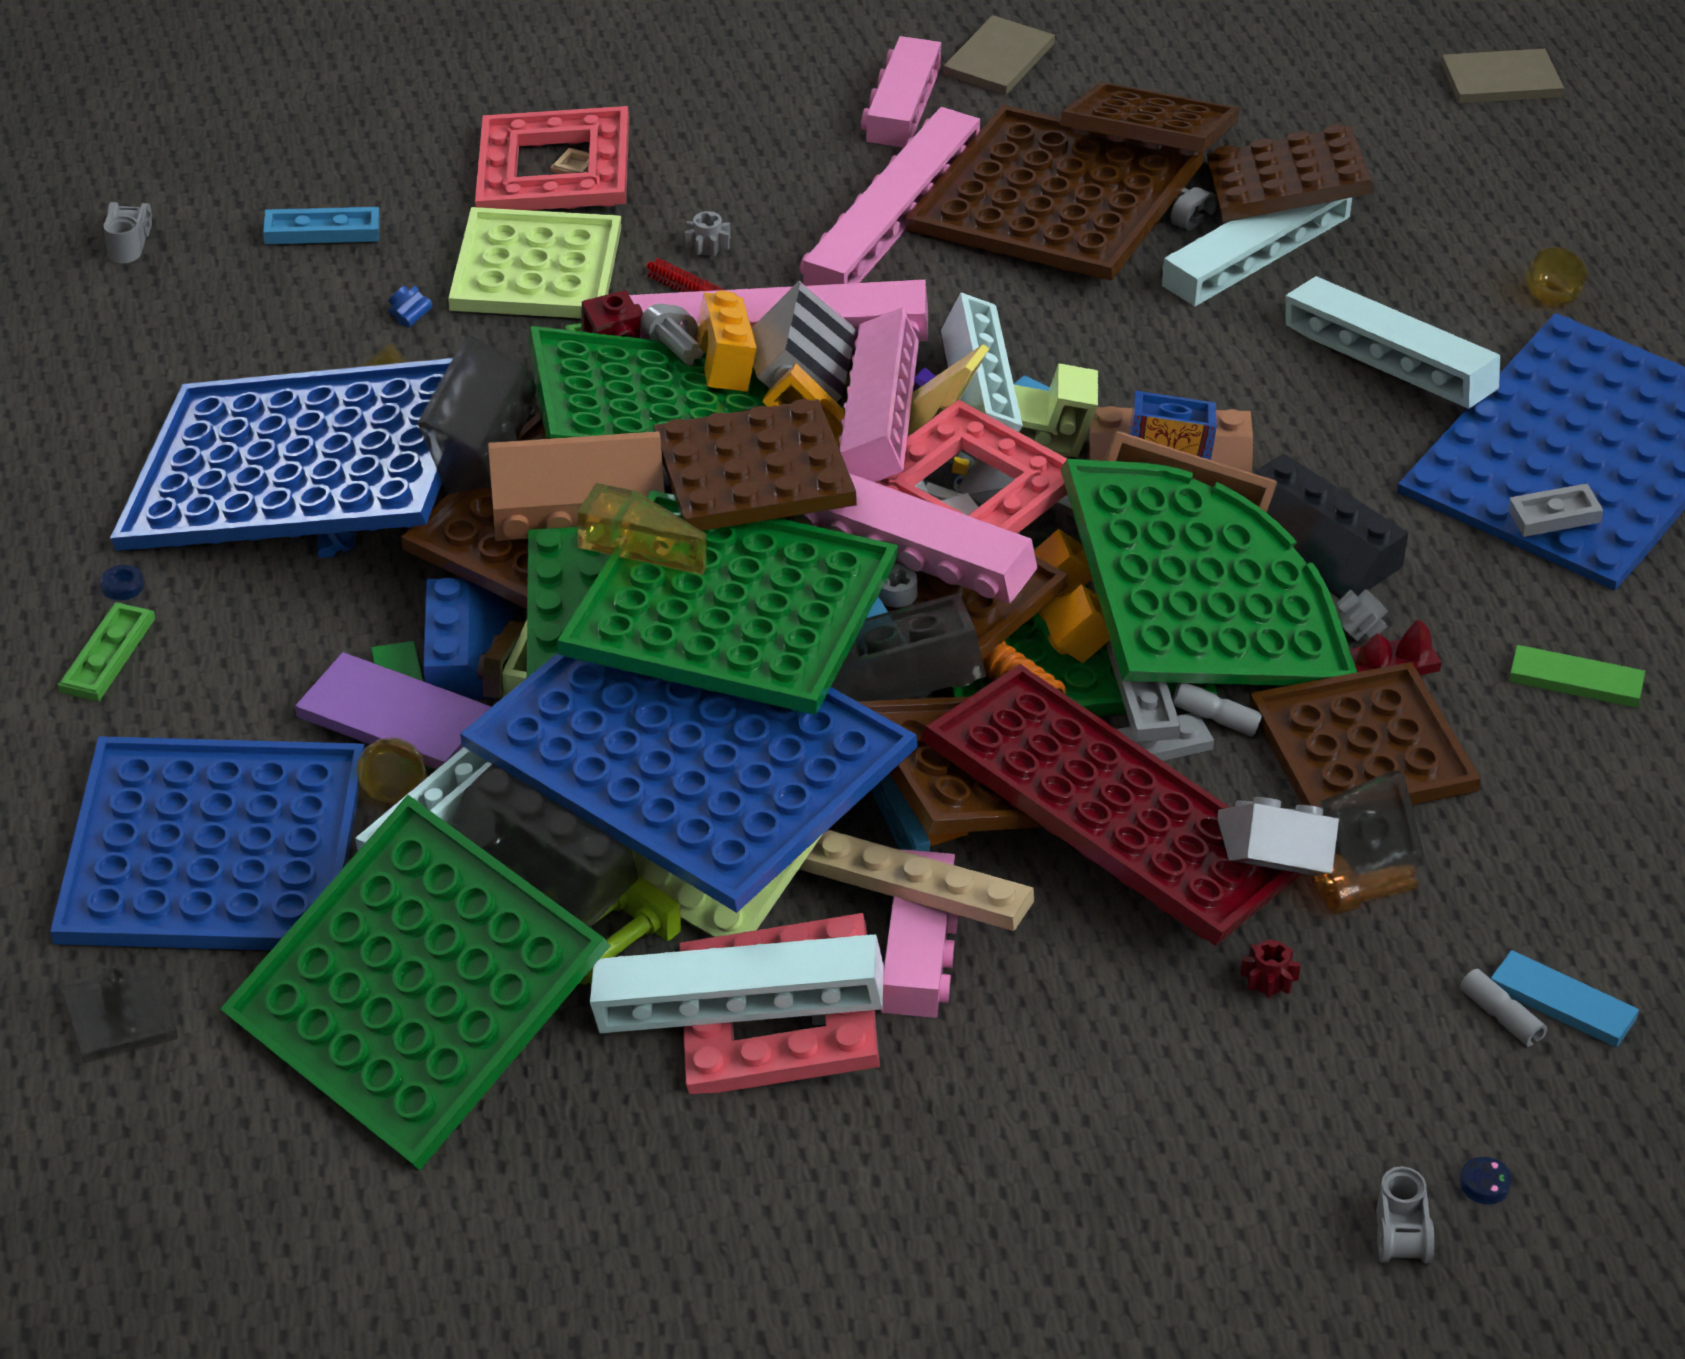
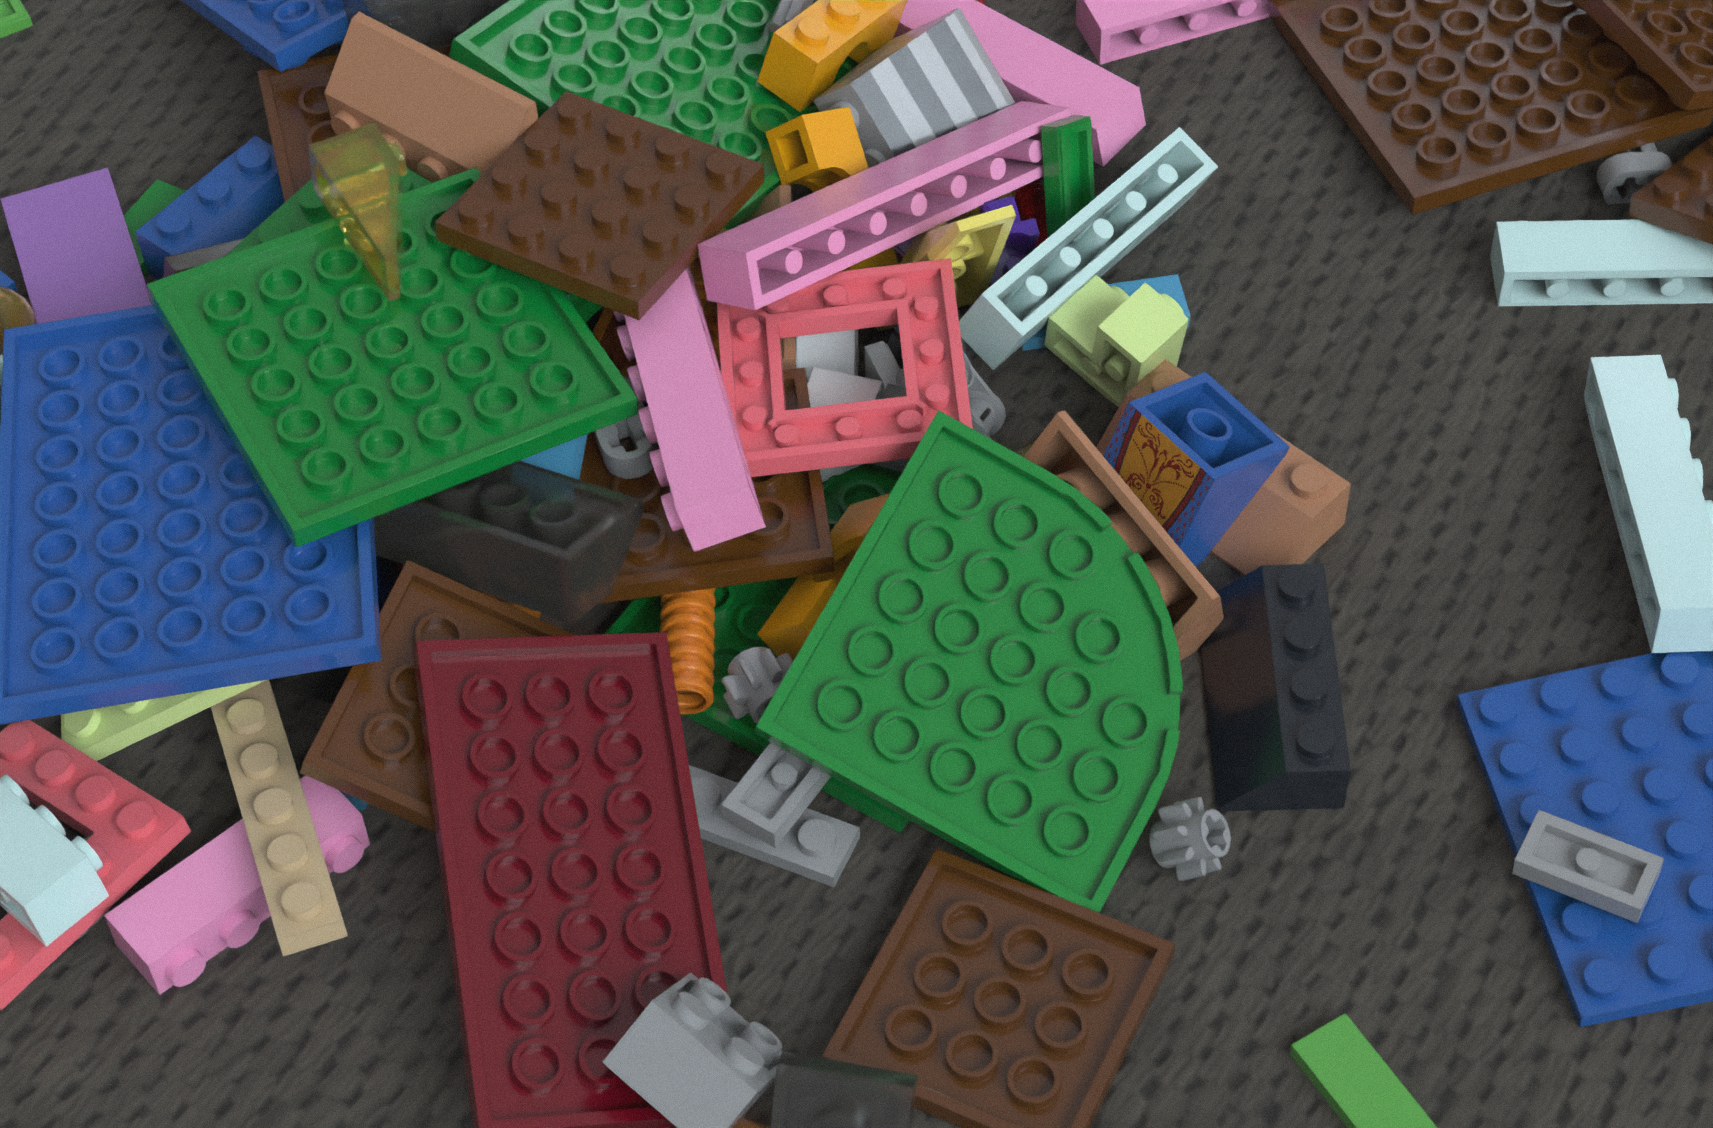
camera: 45 degrees right, 10 degrees up
light grey piece [1172,683,1262,737] -> none
dark red tile [1350,619,1442,675] -> none
none -> light grey gear [722,647,793,723]
none -> green tile [1041,115,1095,237]

